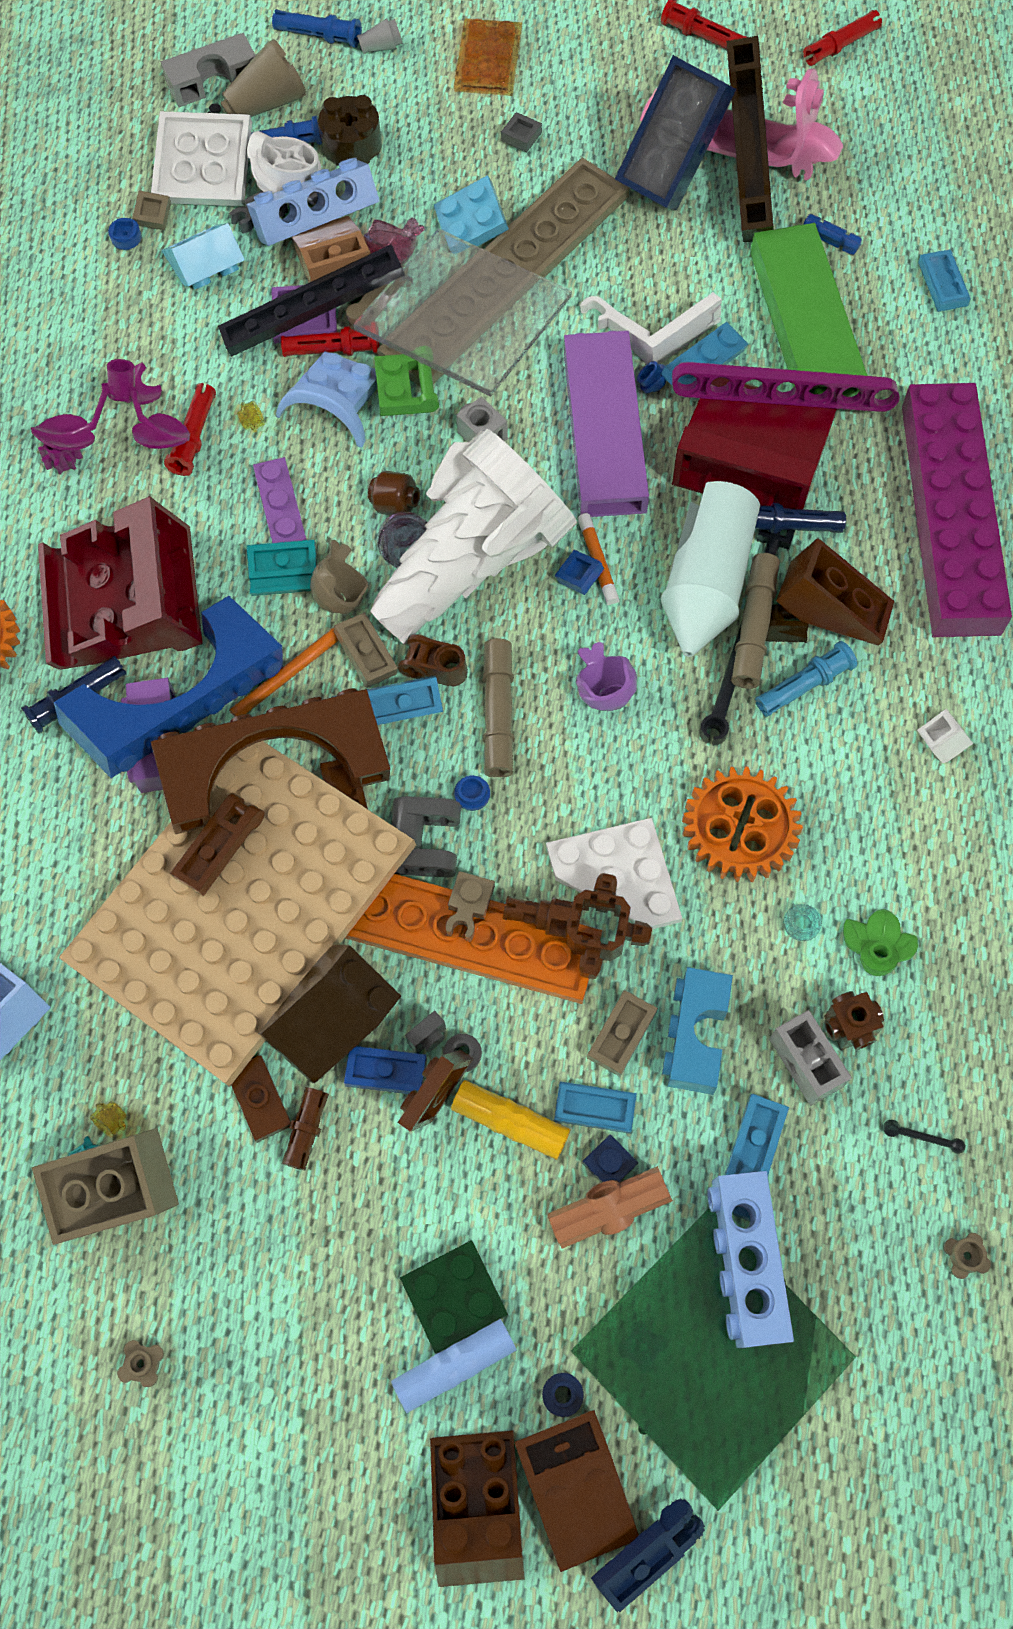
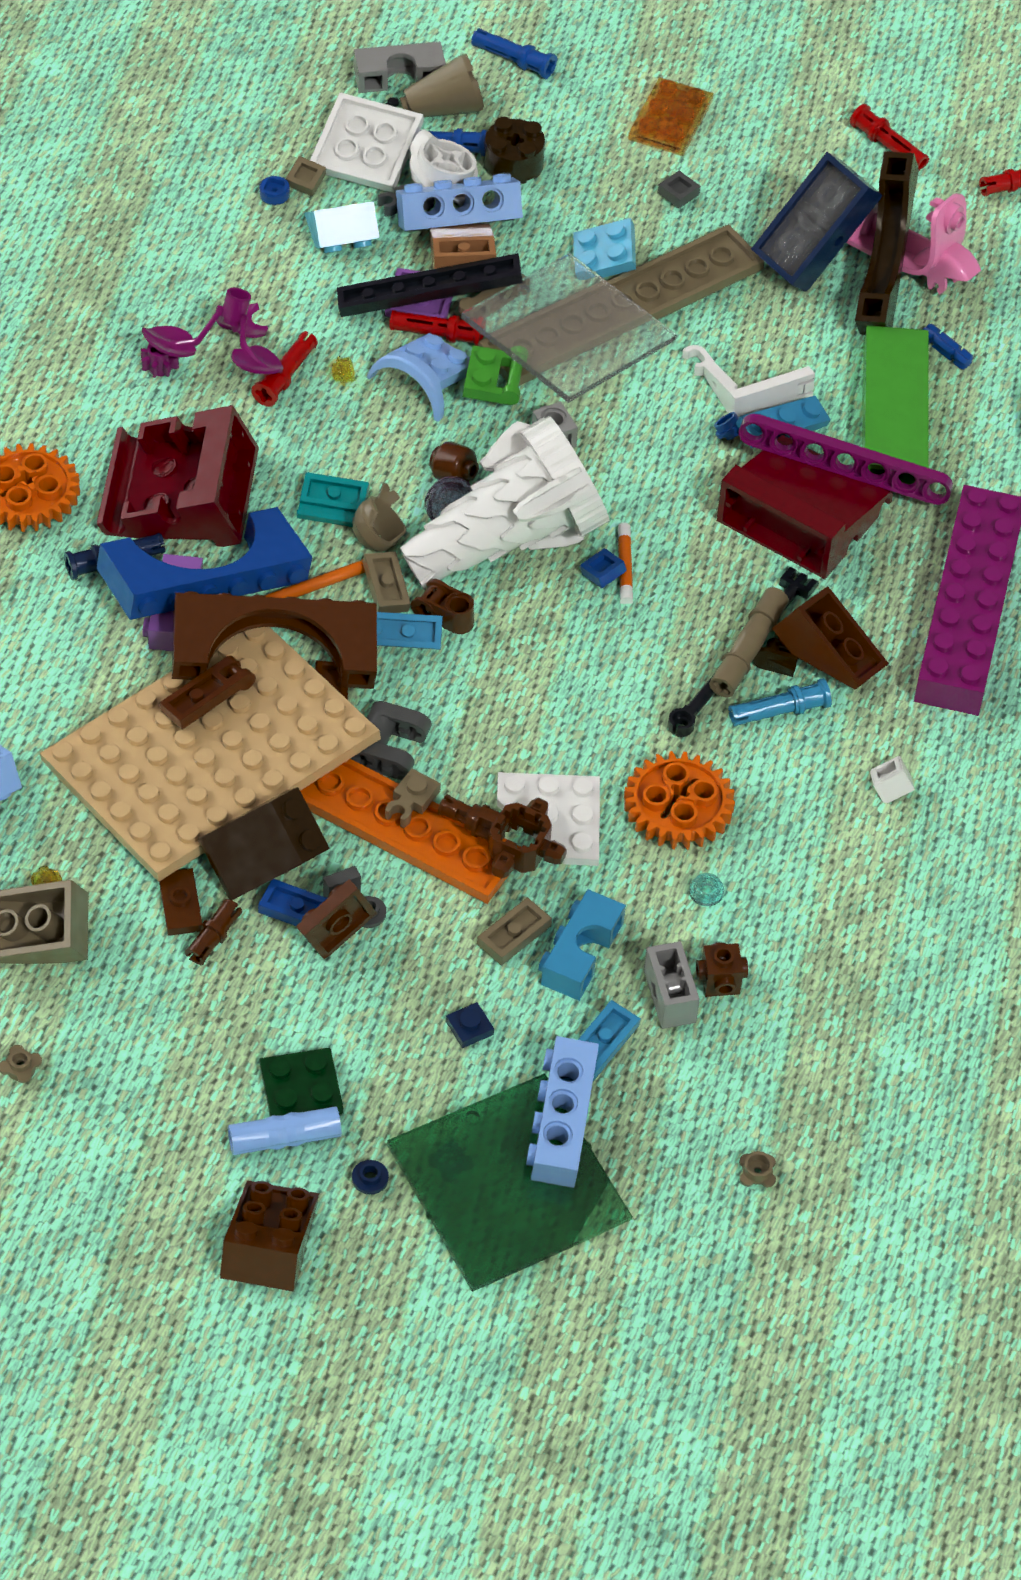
camera: 10 degrees right, 15 degrees down
medium lavender plate [253,457,307,543] -> none
light grey cone [357,18,403,54] -> none
clear pink hat [364,217,426,265] -> none
yellow axle [451,1080,571,1160] -> none
blue plate [454,775,490,811] -> none
dark tan piece [482,638,515,777] -> none
reddish brown slope [514,1410,639,1572] -> none
nougat piece [548,1166,673,1249] -> none
dark azure tile [554,1081,637,1134] -> none
medium lavender brick [564,331,649,517] -> none
medium lavender hat [576,642,637,711] -> none
dark blue hinge [591,1498,705,1612] -> none
light aqua piece [661,481,760,657] -> none
dark blue pin [755,503,846,534] -> none
bright green plate [843,909,918,976] -> none
black hinge [884,1120,966,1154] -> none

